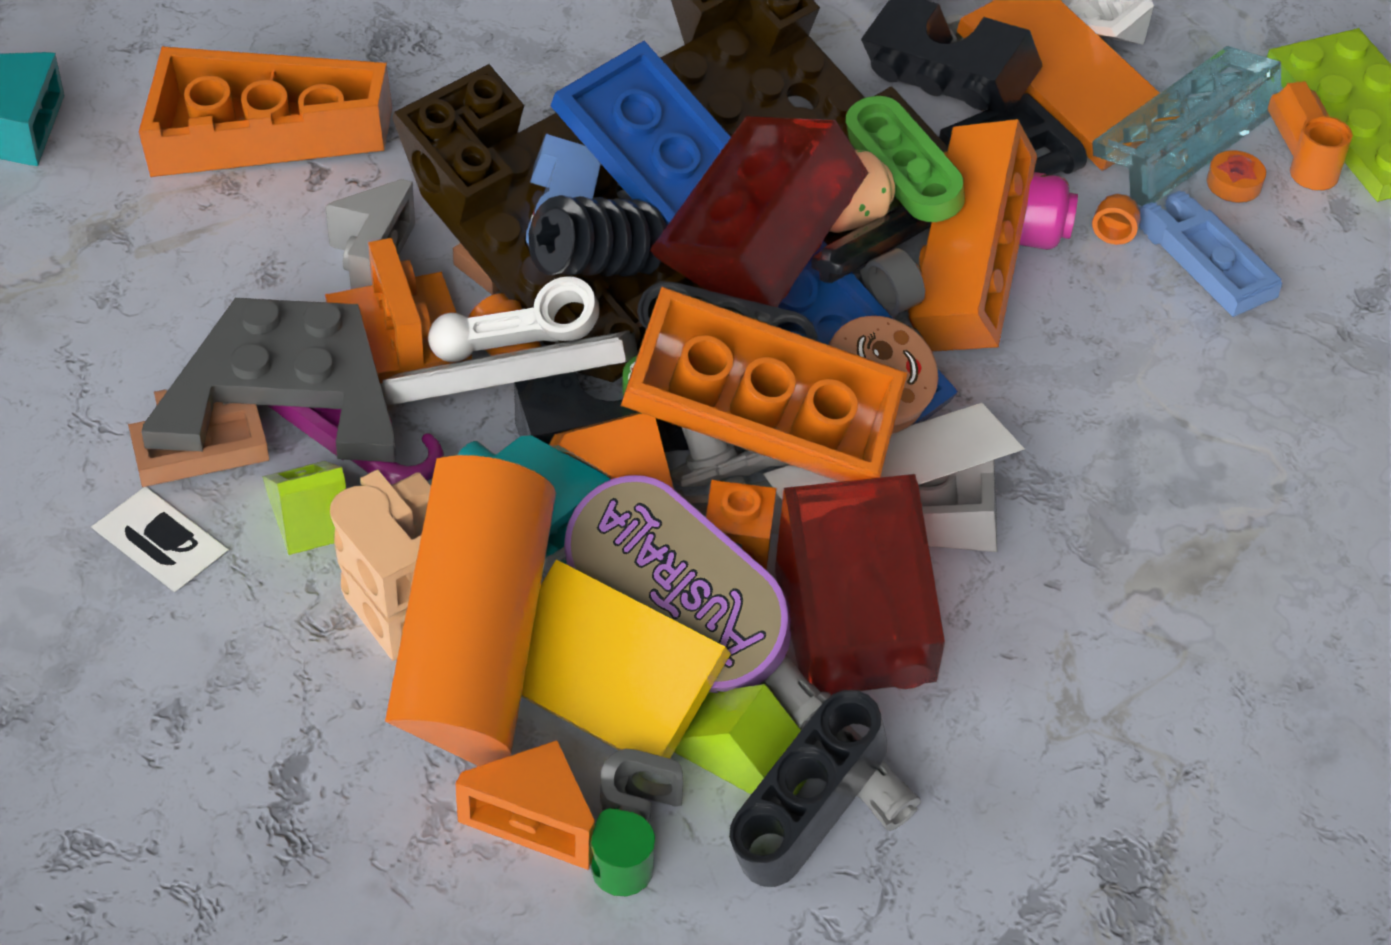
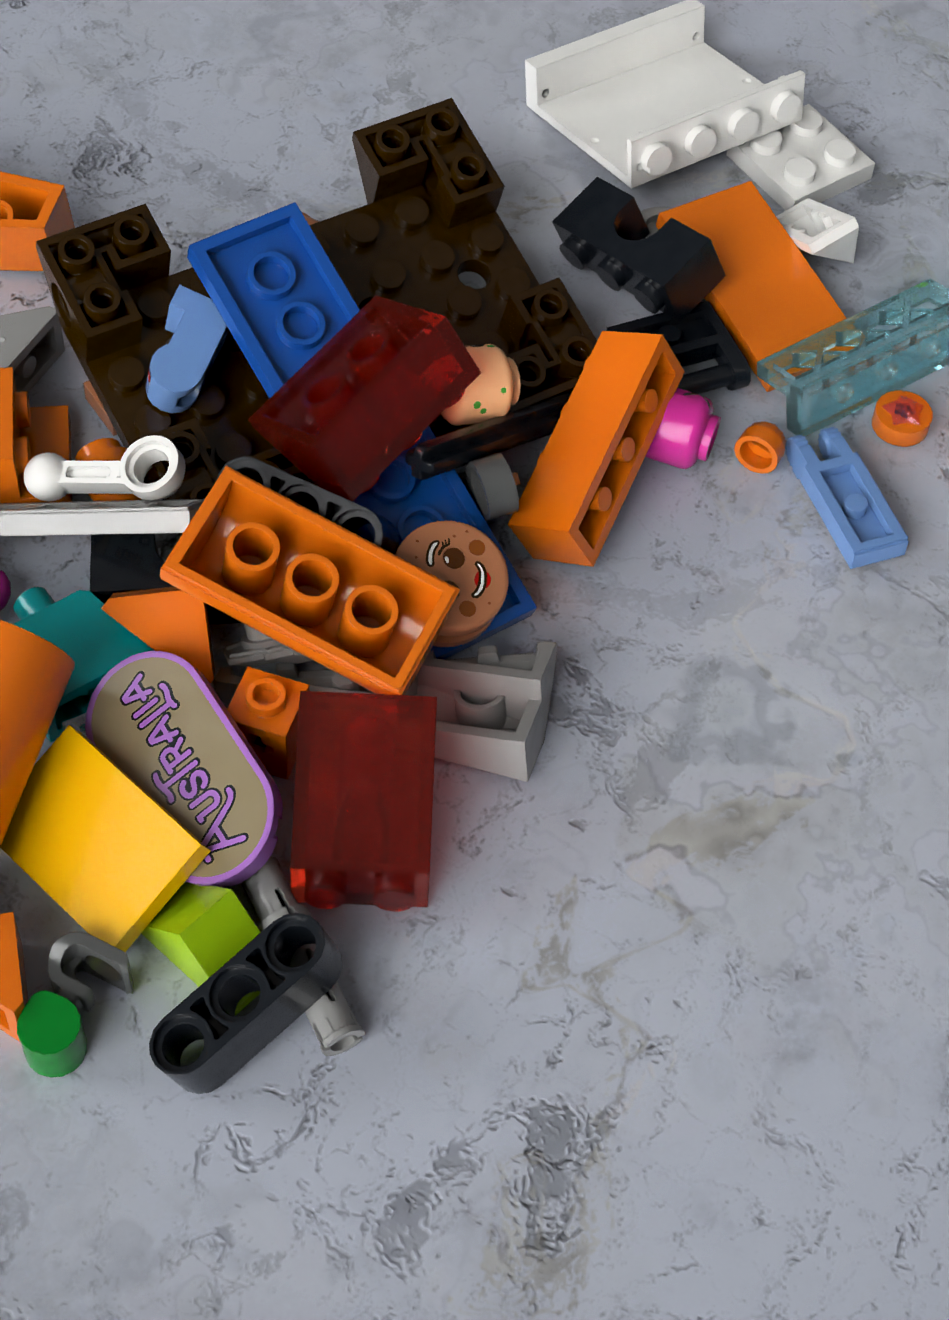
camera: 10 degrees right, 5 degrees up
black piece [529,195,668,277] -> none
white sticker [763,403,1025,524] -> none
bright green plate [846,96,965,222] -> none

